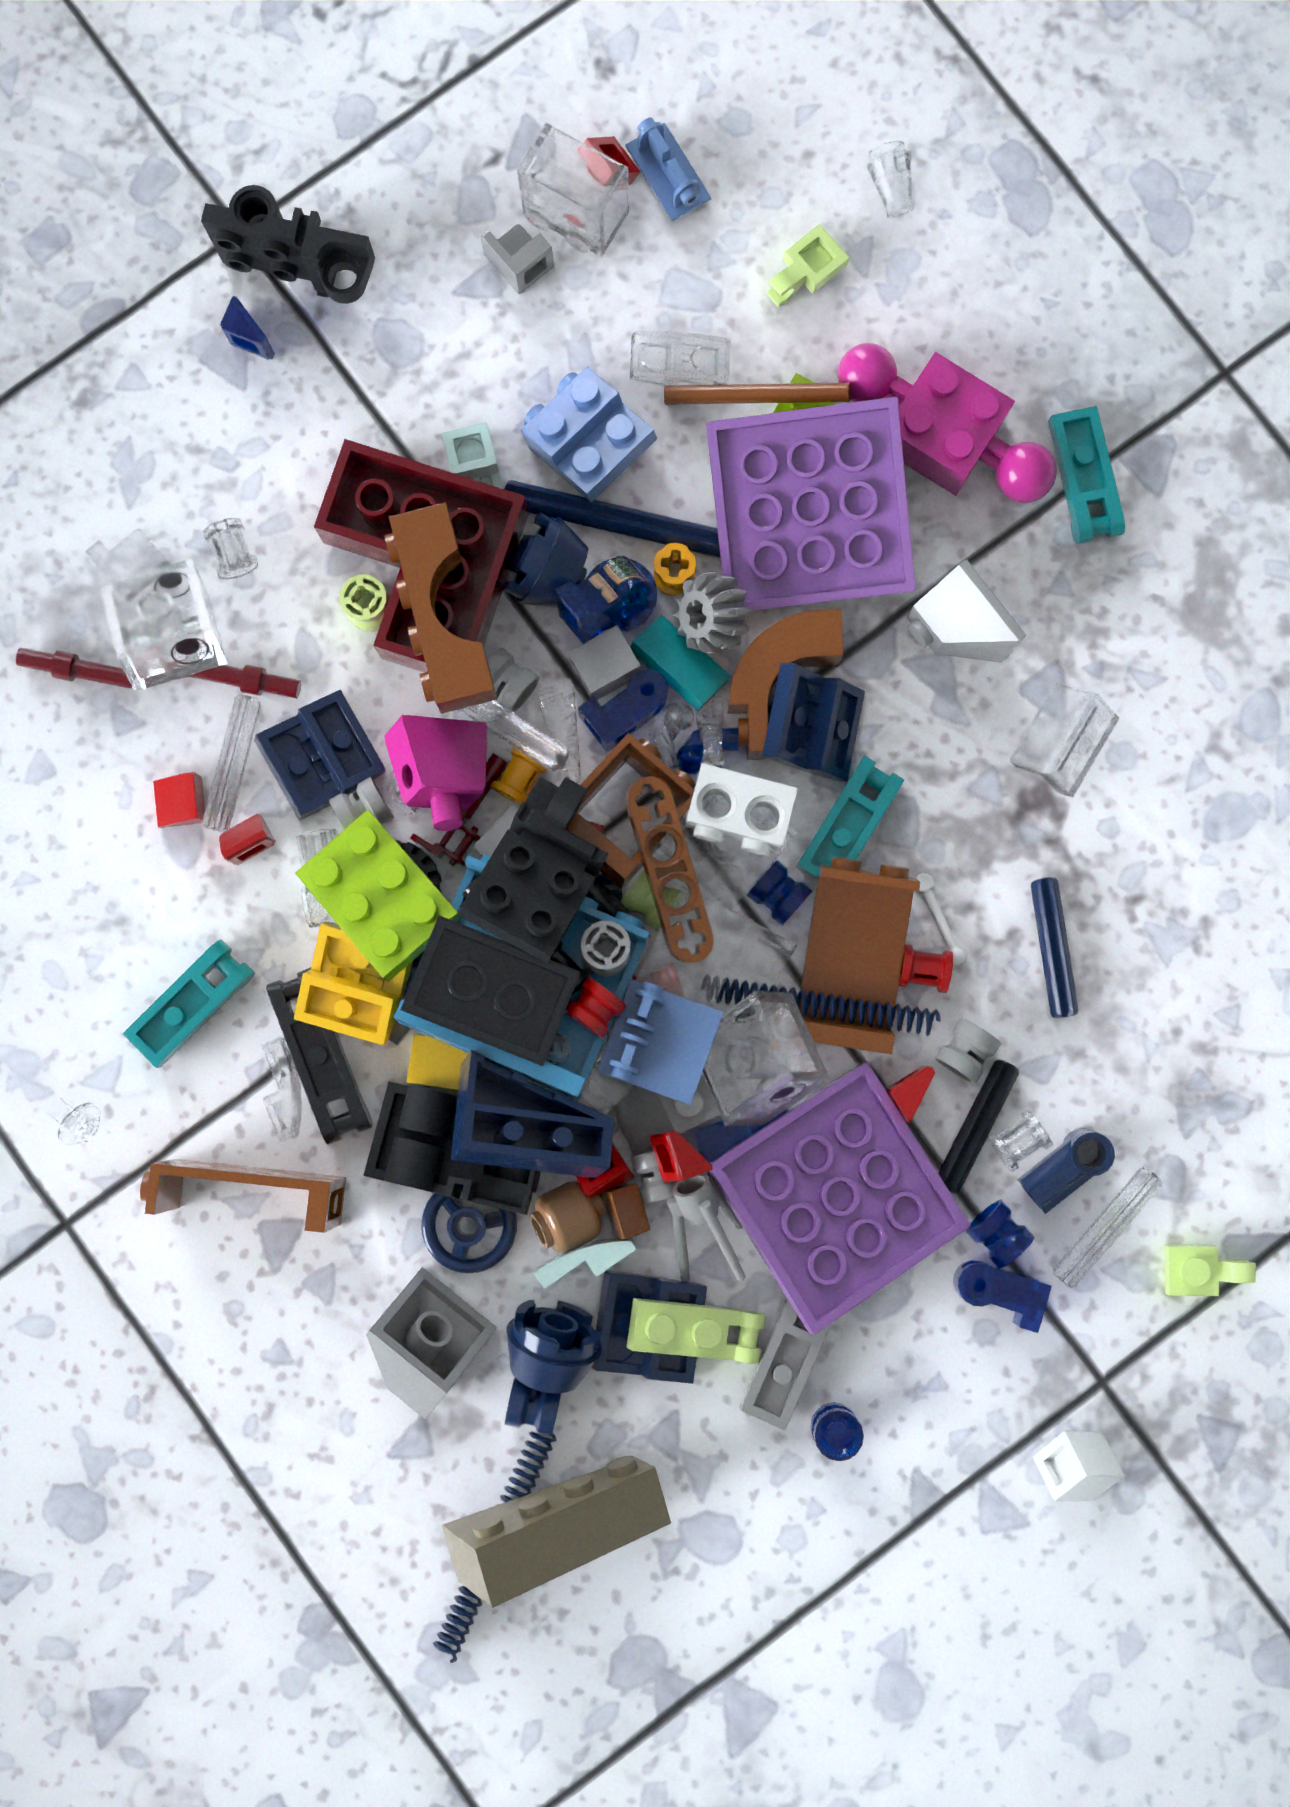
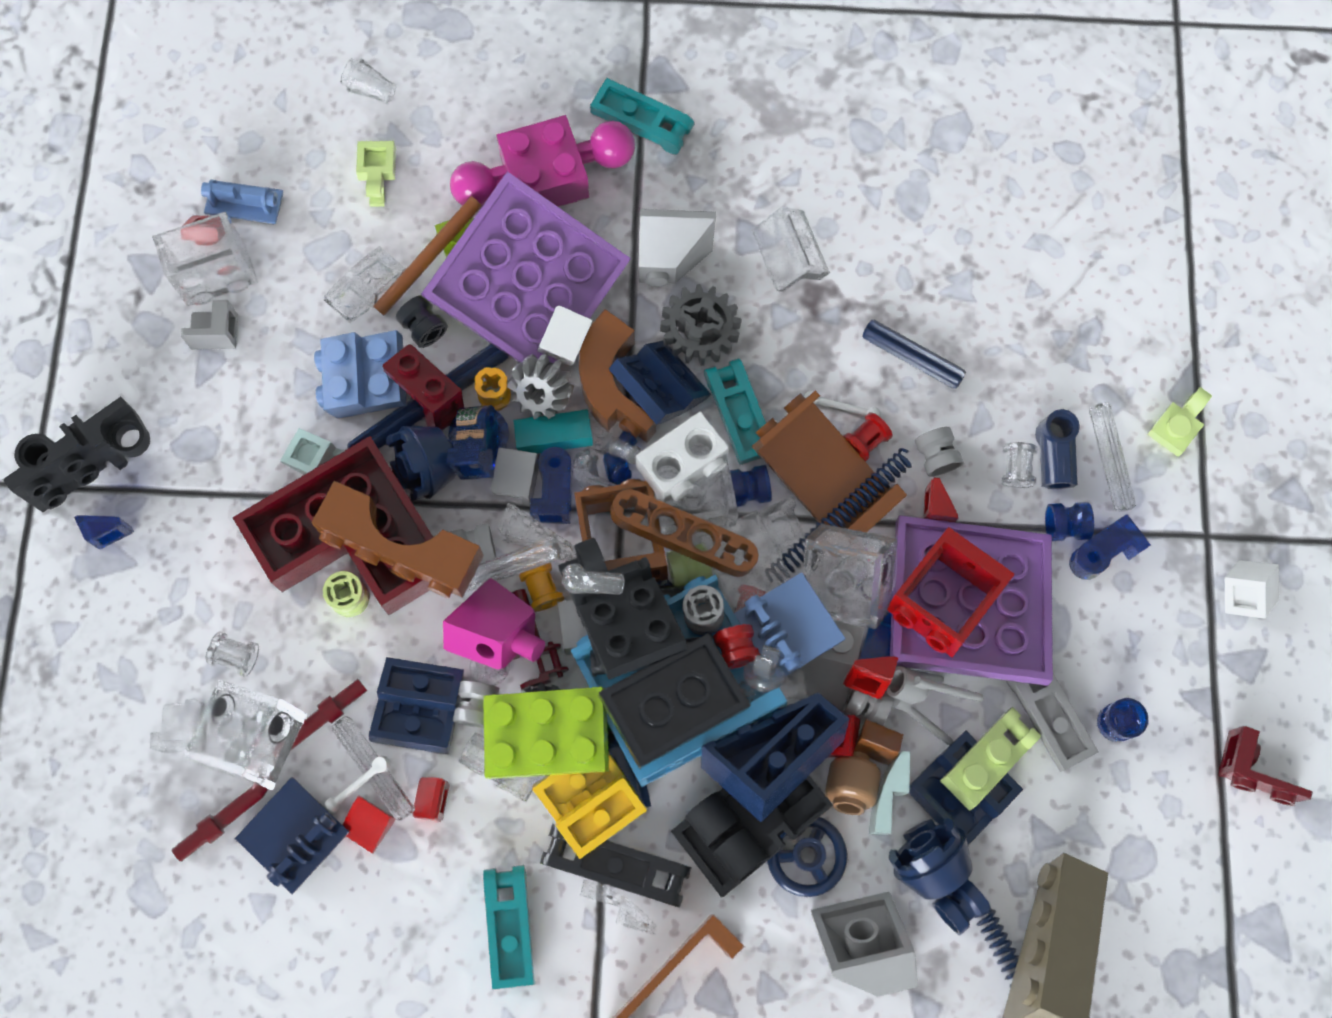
camera: 55 degrees left, 10 degrees down
yellow panel [407,1034,469,1090] -> none
black axle [938,1060,1019,1194] -> none
none -> dark blue hinge [235,777,349,895]
none -> white hinge [324,756,390,814]
none -> dark red bracket [383,344,465,431]
none -> black wheel [396,295,448,348]
none -> white panel [537,306,592,366]
none -> clear arm [562,564,624,594]
none -> dark grey gear [660,284,741,366]
none -> clear plate [743,645,785,692]
none -> red window [887,527,1015,658]
none -> dark red bracket [1218,726,1313,806]

